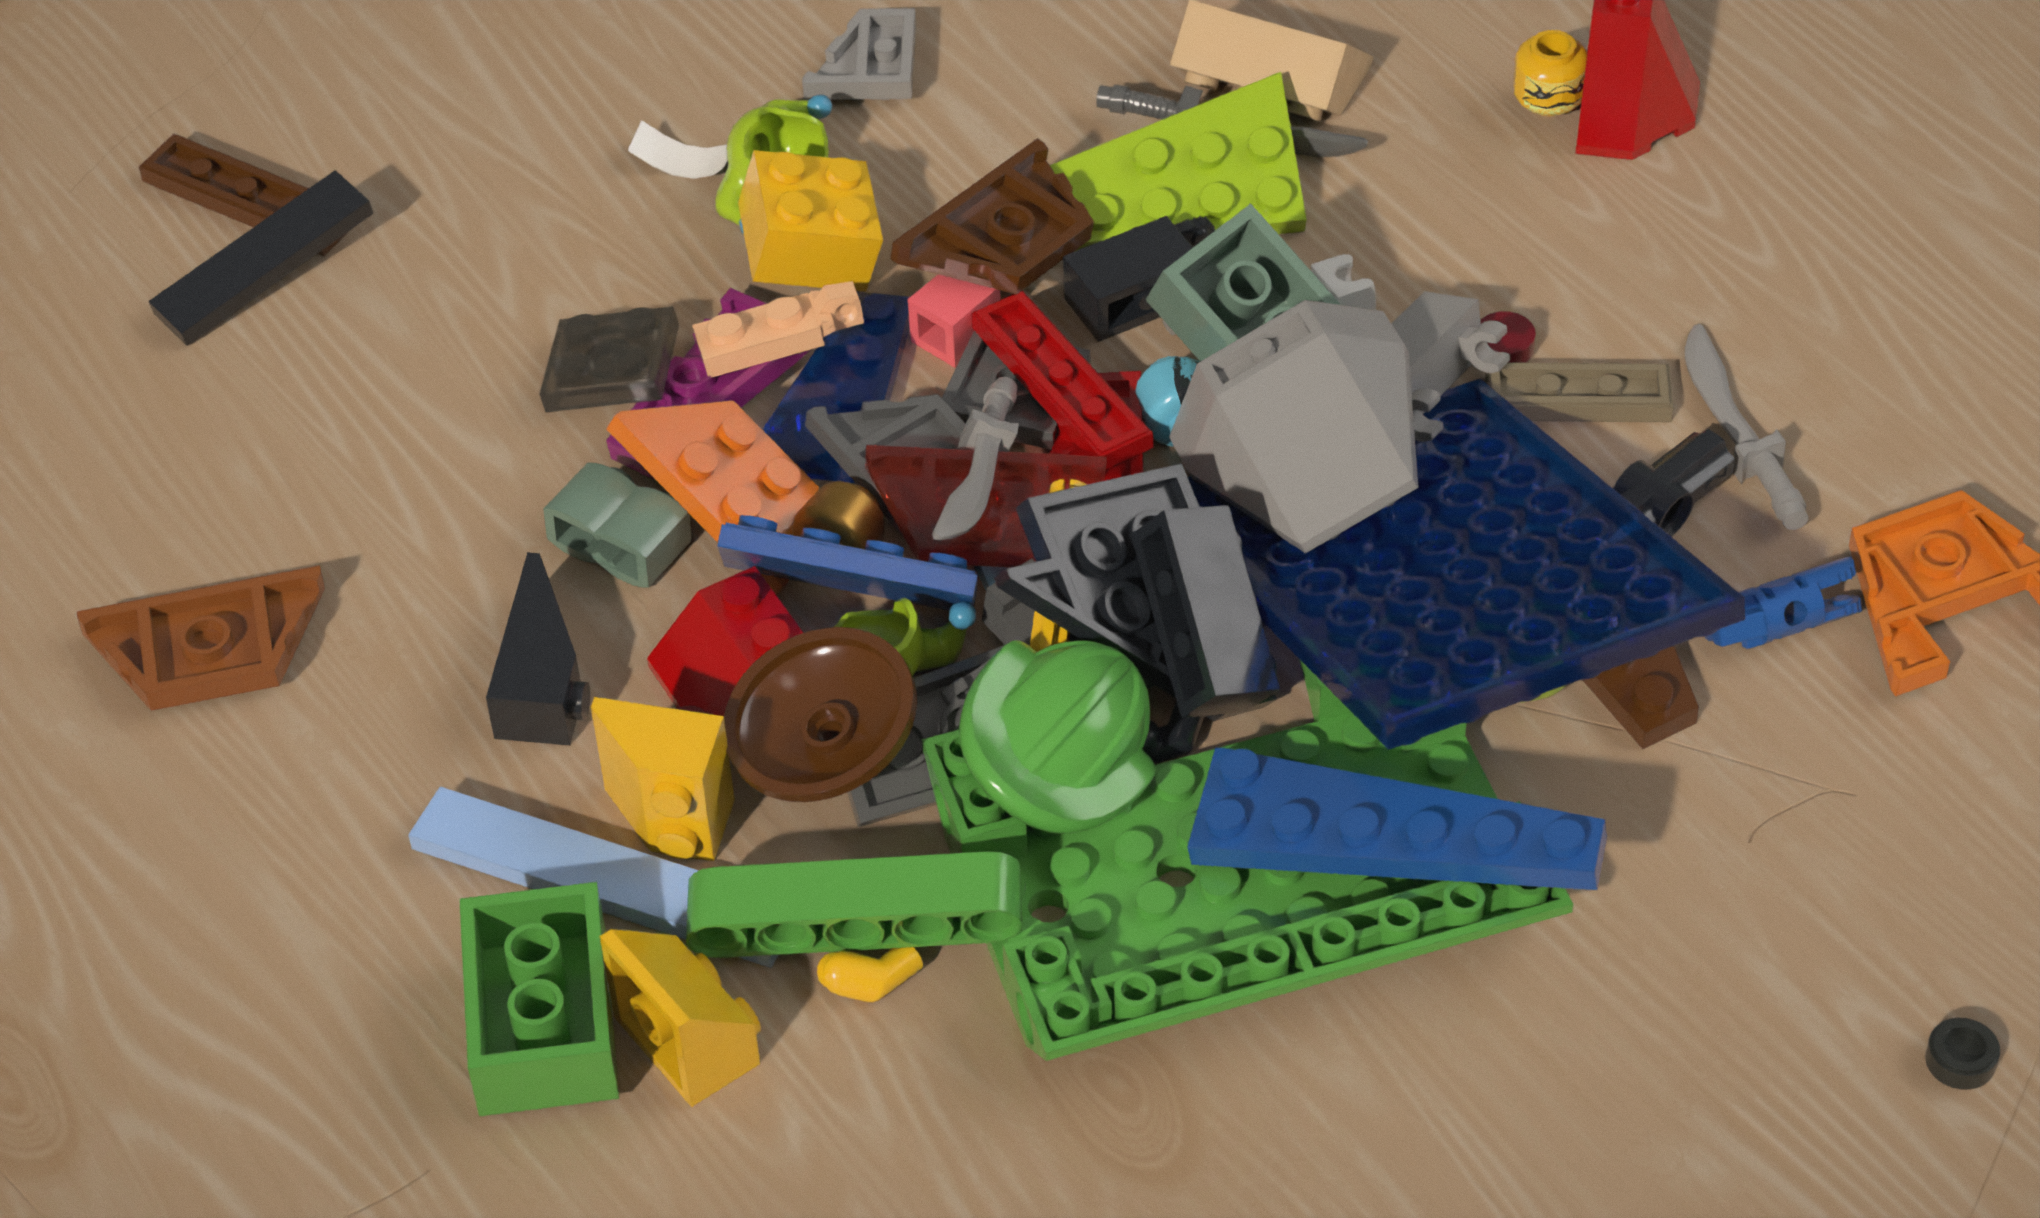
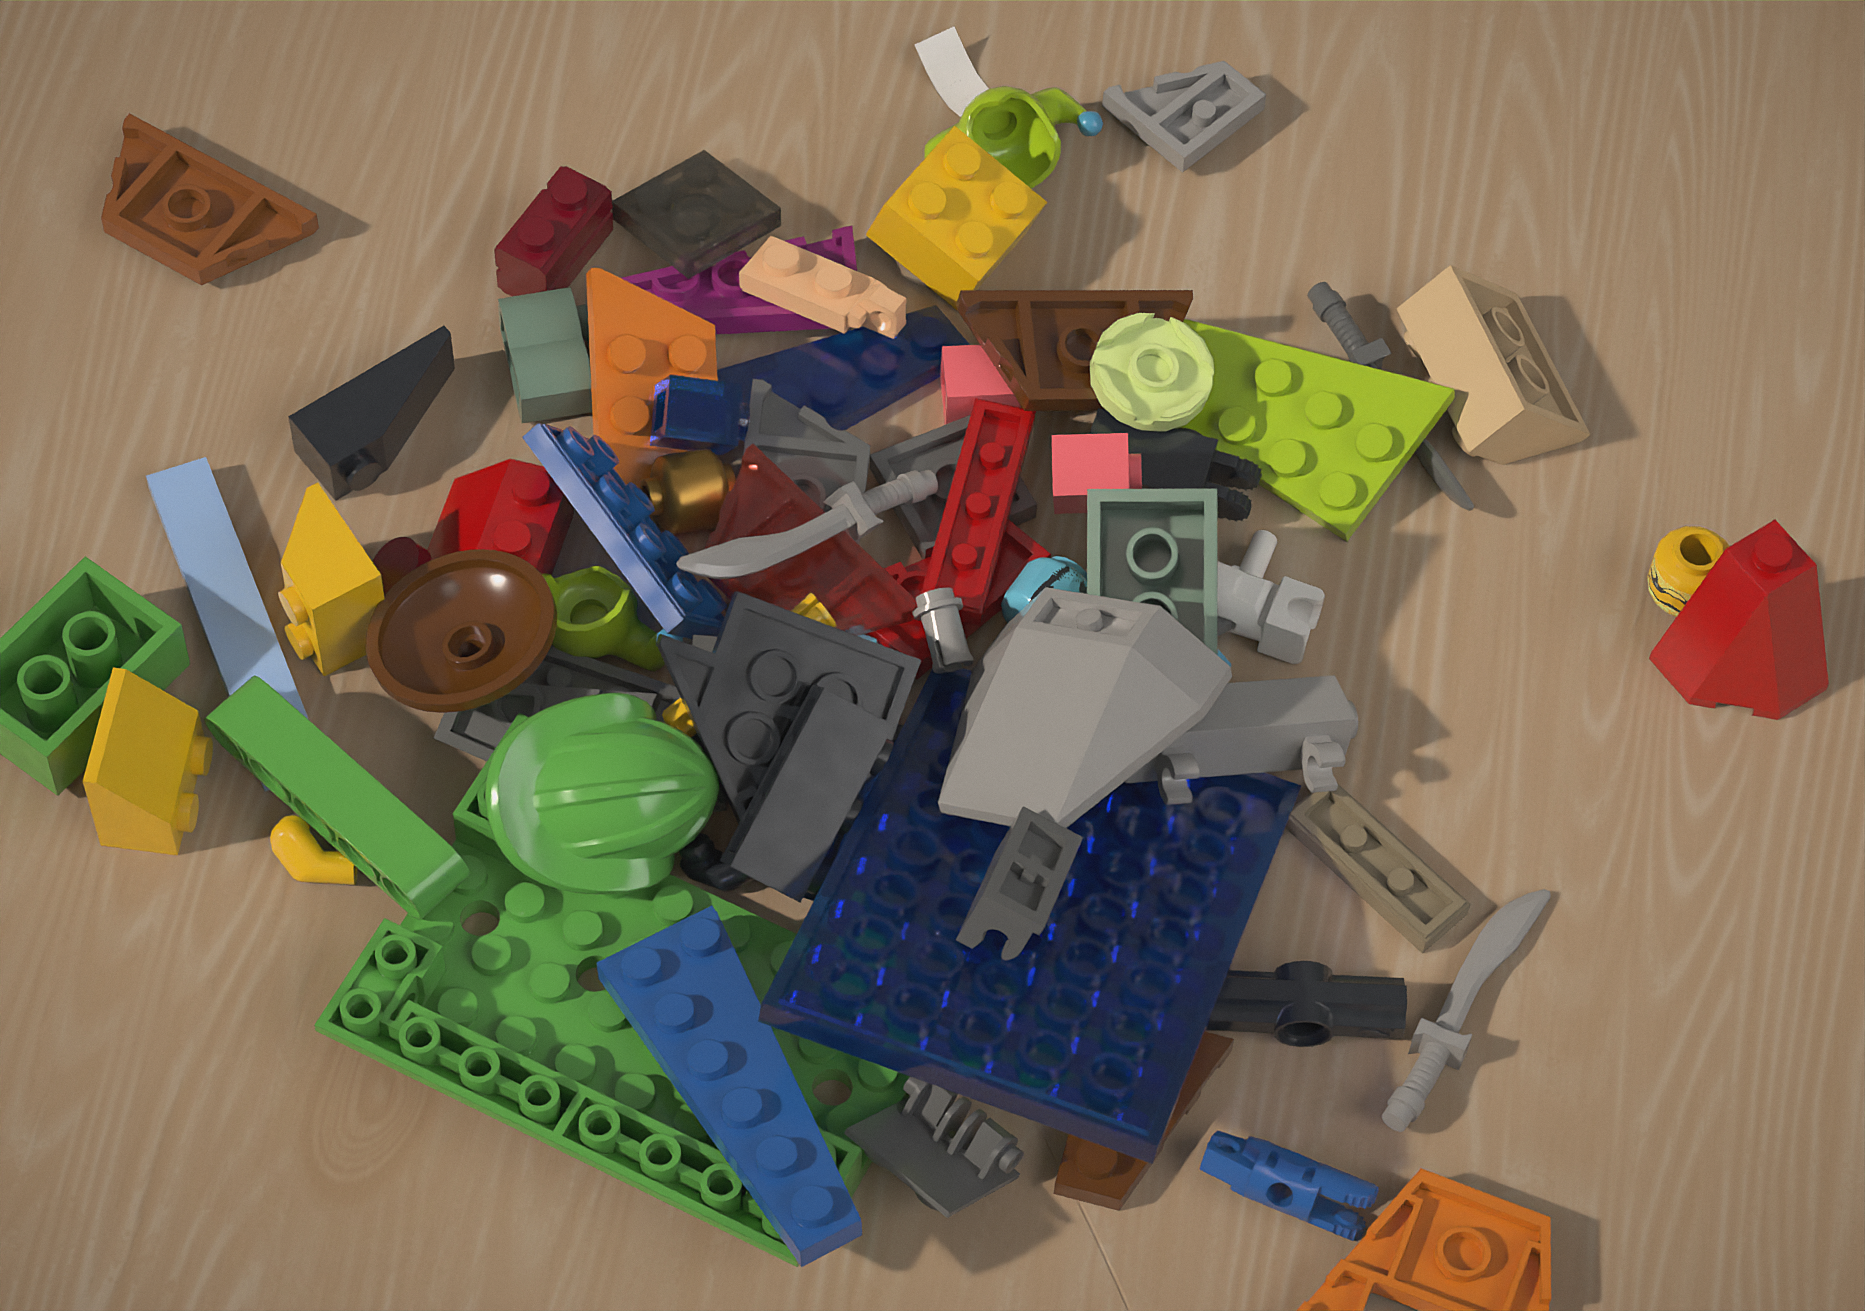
camera: 40 degrees right, 10 degrees up
dark red tile [1480,311,1536,363] -> none
none -> dark red brick [494,166,614,297]
none -> clear blue brick [650,375,750,455]
none -> dark grey hinge [844,1069,1024,1218]
none -> light grey pin [913,588,974,674]
none -> dark grey hinge [956,806,1083,960]
none -> coral brick [1052,433,1142,514]
none -> yellowish green tile [1090,313,1214,432]

